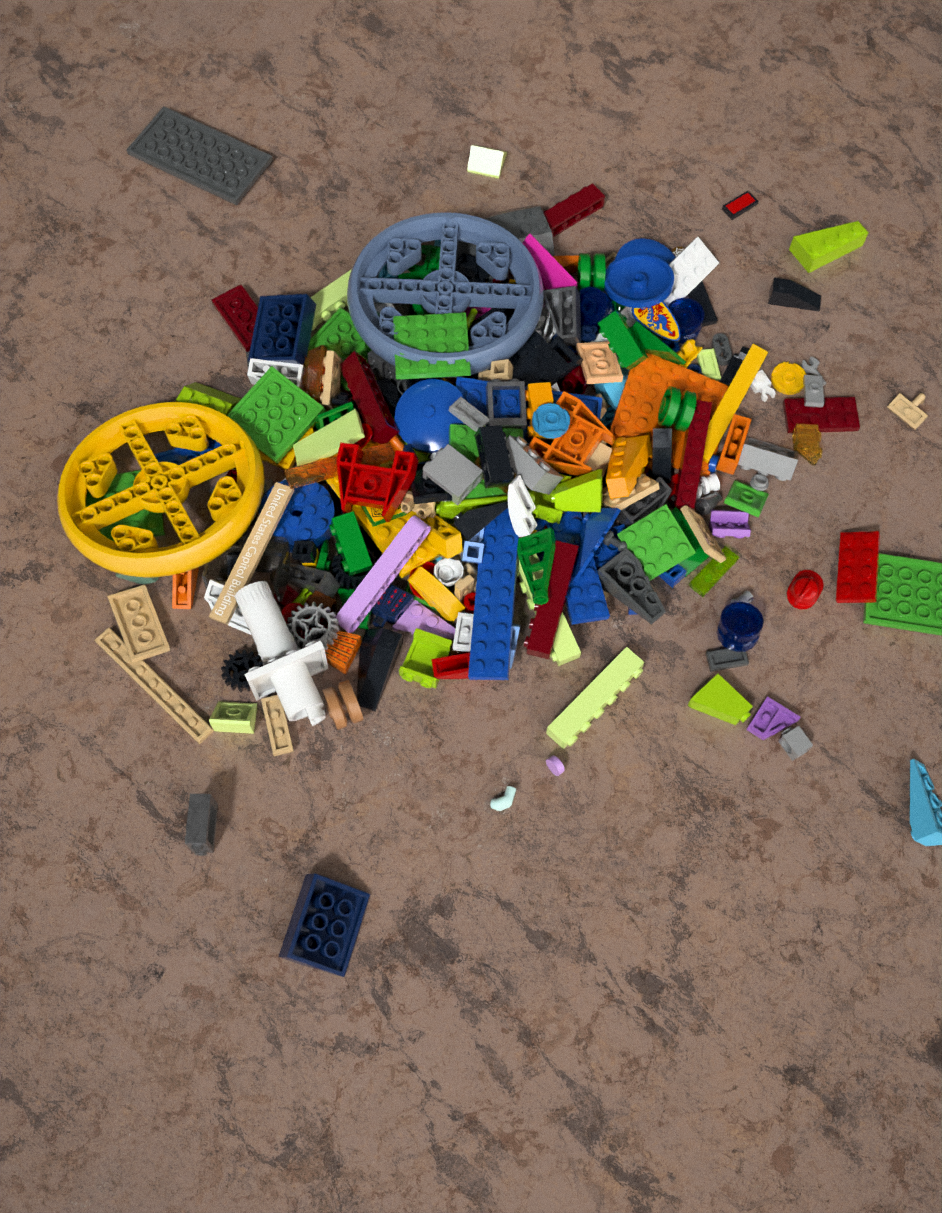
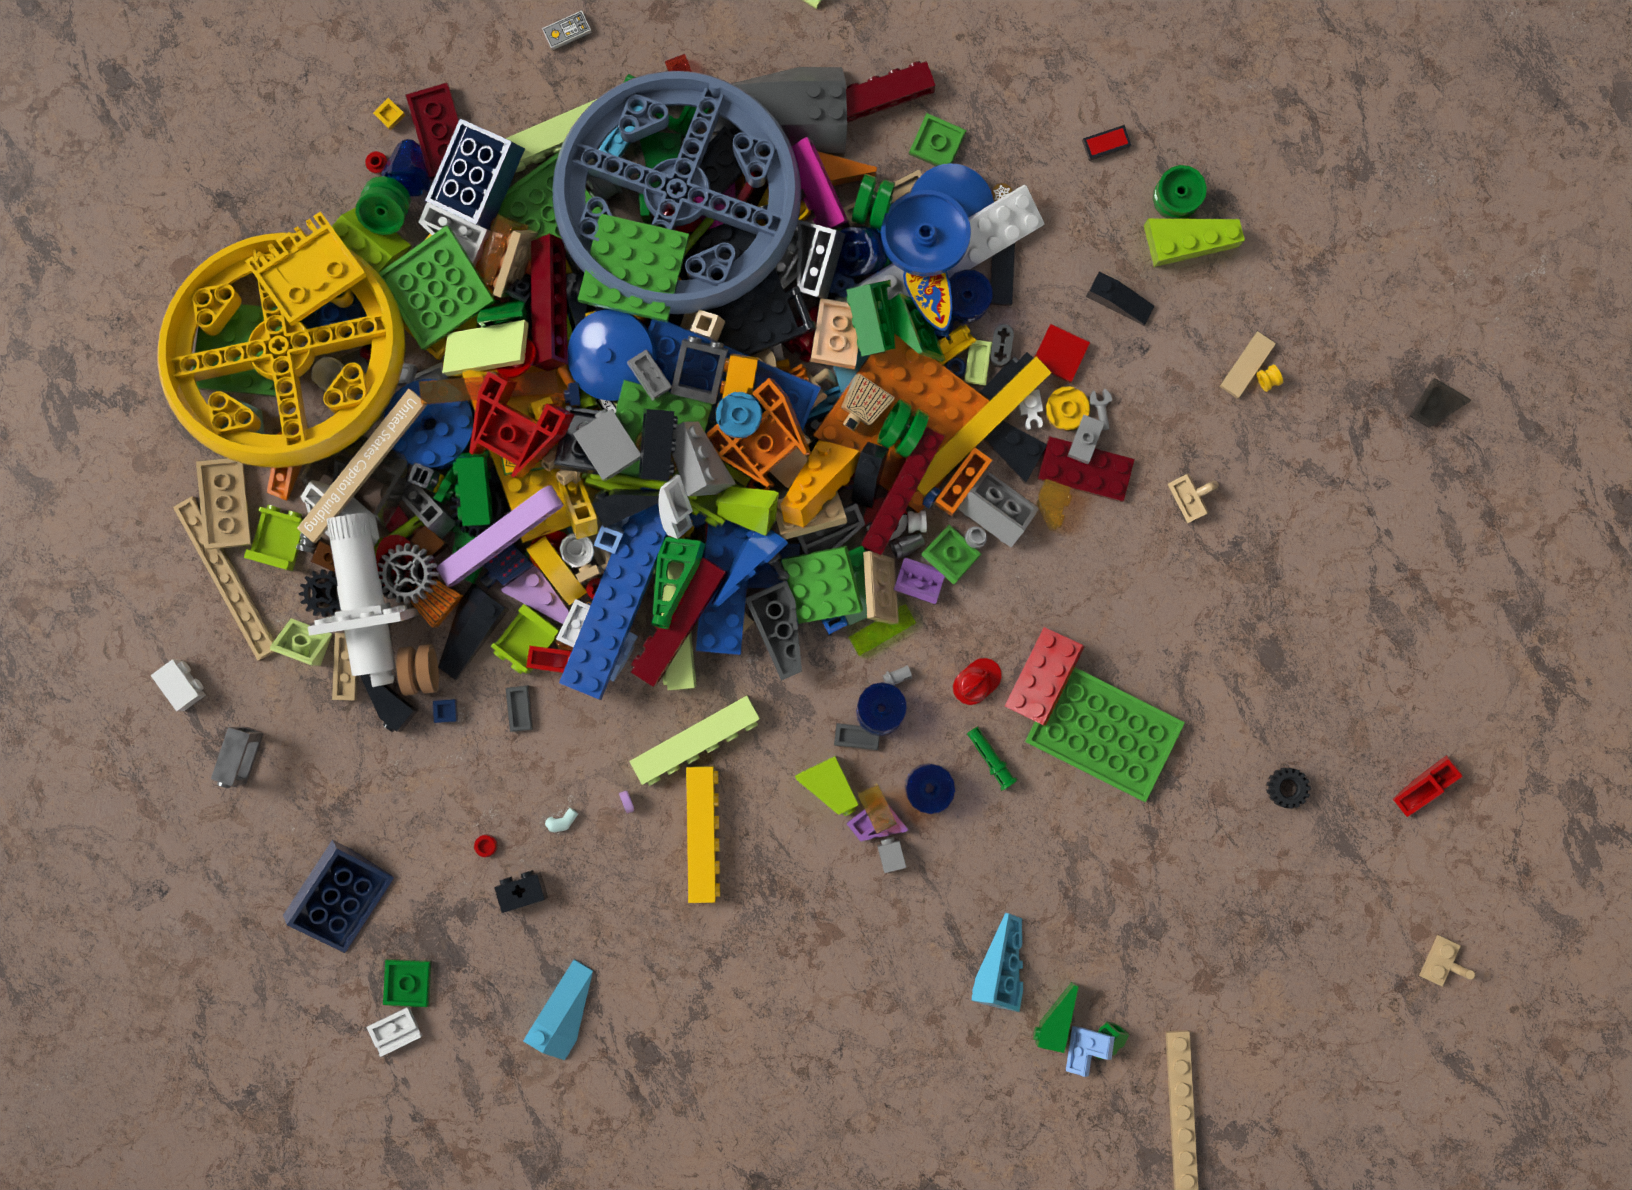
camera: 20 degrees right, 20 degrees up
none -> white brick [151,659,206,711]
none -> lime panel [244,505,304,571]
none -> yellow hinge [245,211,367,326]
none -> dark grey wheel [296,532,322,554]
none -> reddish brown brick [310,542,335,572]
none -> white hair [311,357,344,392]
none -> green wheel [355,176,411,235]
none -> black slope [360,674,418,732]
none -> red plate [365,151,388,174]
none -> white plate [367,1006,423,1057]
none -> yellow plate [373,98,406,131]
none -> clear blue cone [382,139,430,196]
none -> green tile [383,959,431,1007]
none -> dark blue plate [433,699,458,723]
none -> red tile [474,834,498,857]
none -> black brick [494,870,548,913]
none -> dark grey tile [505,685,533,732]
none -> medium azure wedge [523,959,593,1060]
none -> tile [542,11,592,50]
none -> yellow brick [686,766,721,903]
none -> tan torso [841,374,895,431]
none -> clear yellow slope [857,784,897,834]
none -> clear blue wheel [904,763,955,814]
none -> bright green tile [909,113,967,166]
none -> green pin [967,726,1018,791]
none -> black wing [983,420,1047,484]
none -> red tile [1035,324,1090,383]
none -> green wheel [1152,165,1207,219]
none -> tan tile [1219,331,1276,399]
none -> yellow wheel [1256,364,1283,392]

